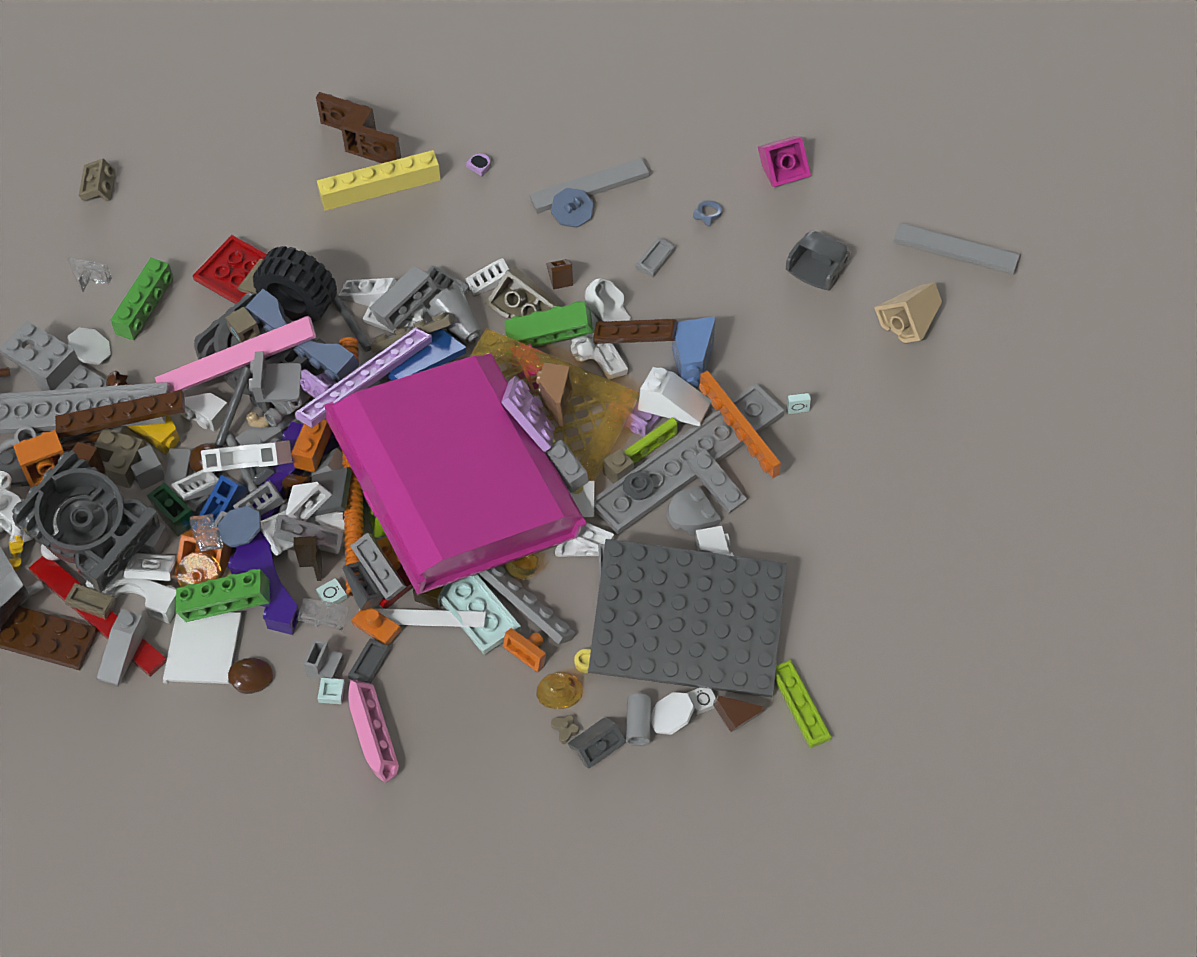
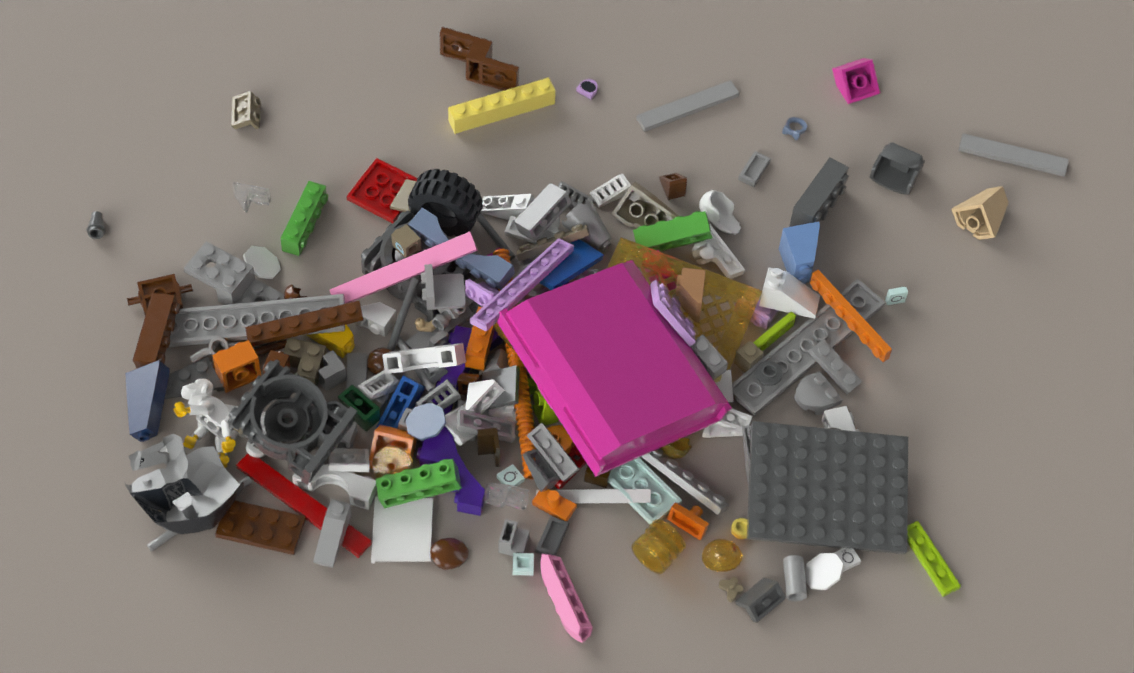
camera: 10 degrees left, 0 degrees up
dark tan tile [64,583,116,619] -> none
clear slope [189,514,223,551] -> none
sand blue piece [551,188,593,228] -> none
reddish brown tile [593,319,678,344] -> none
reddish brown slope [713,695,764,732] -> none
none -> clear yellow wheel [631,519,686,574]
none -> dark grey brick [789,157,849,227]

